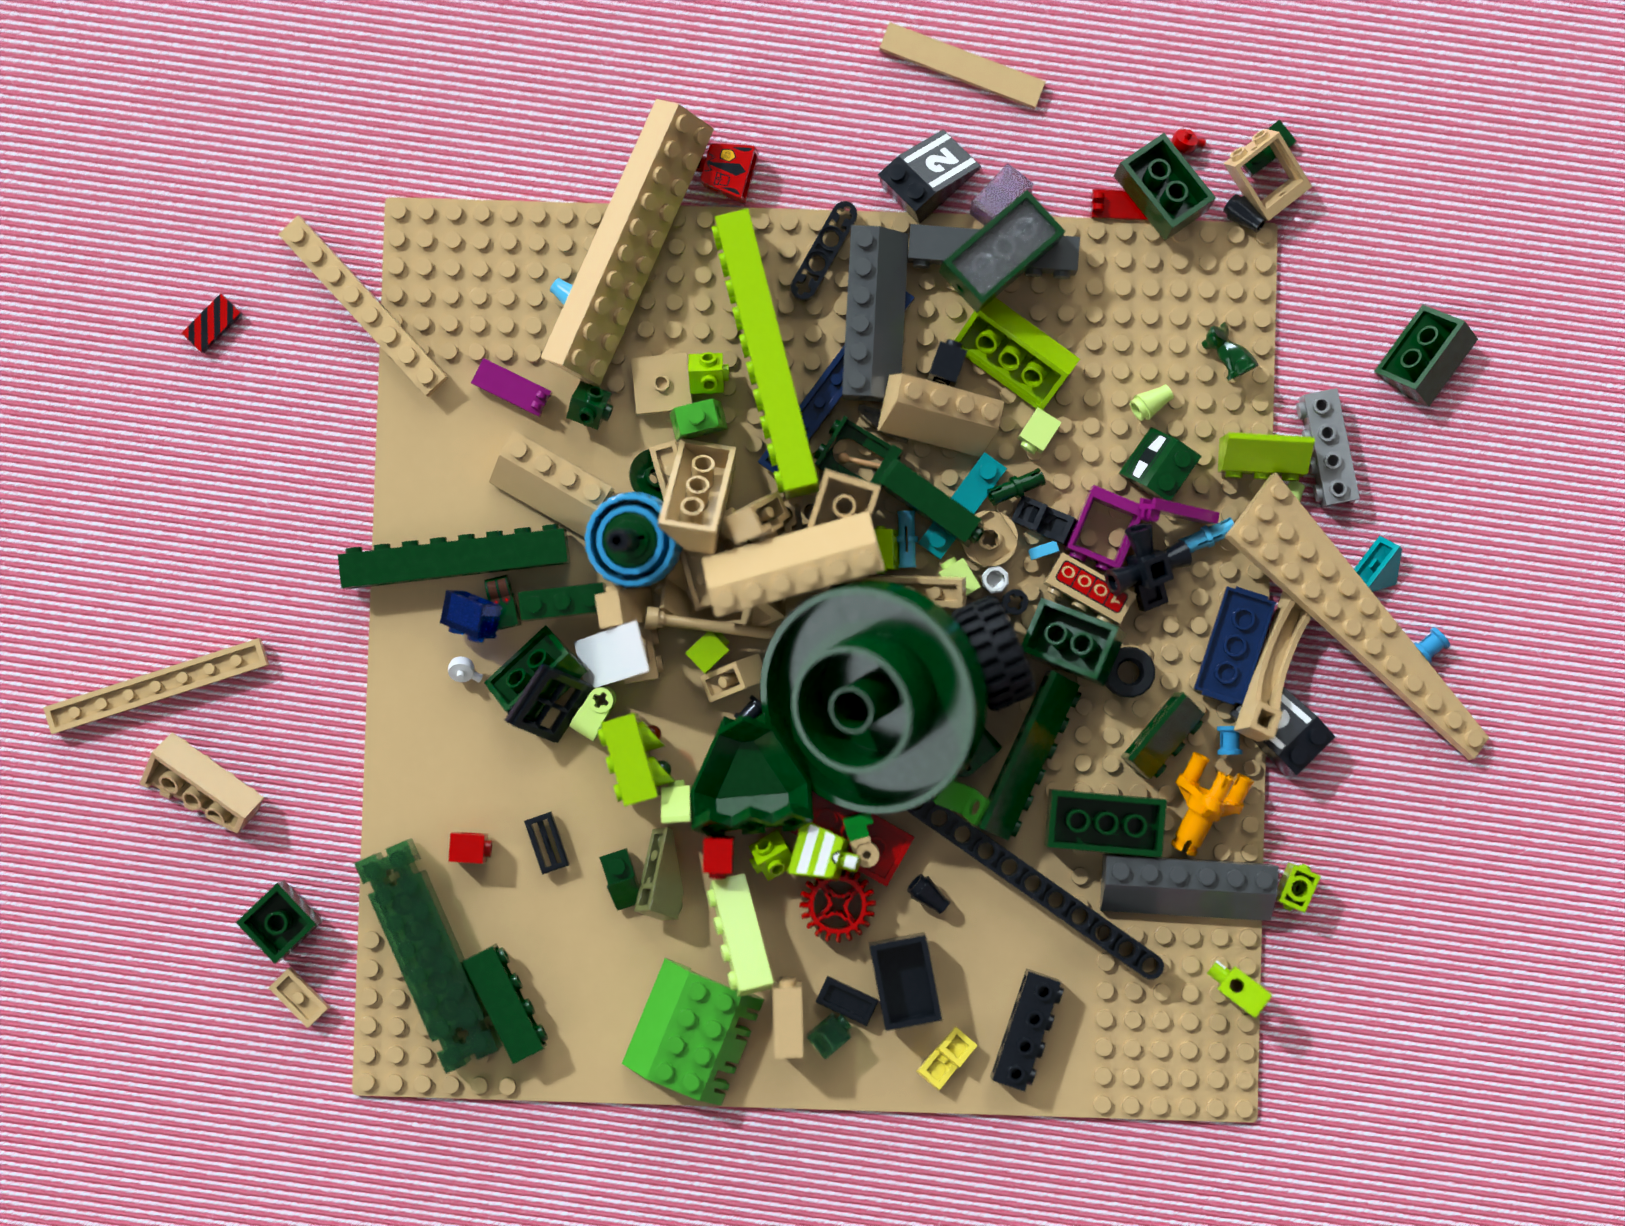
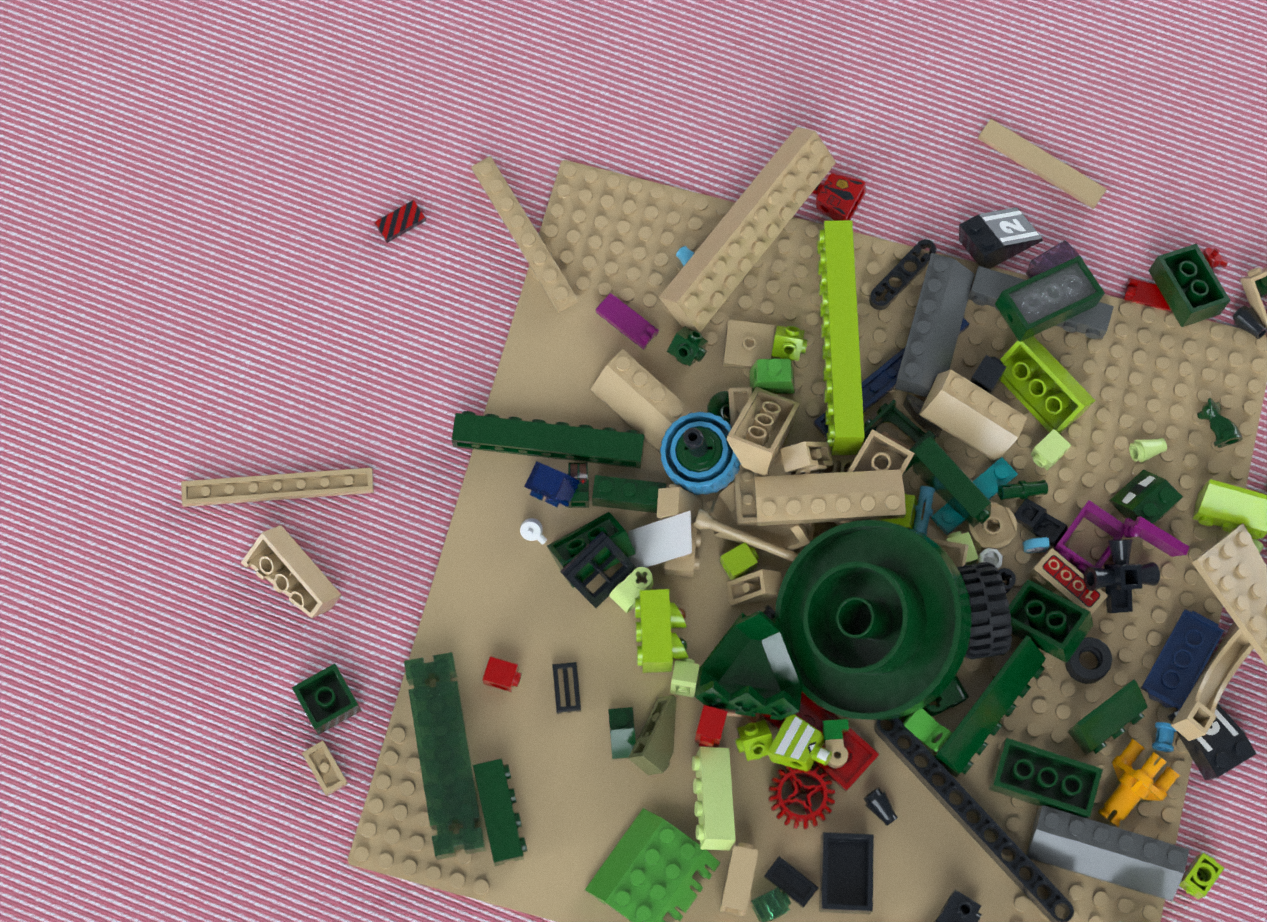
camera: 10 degrees right, 15 degrees down
medium azure pin [1178,517,1234,553] -> none

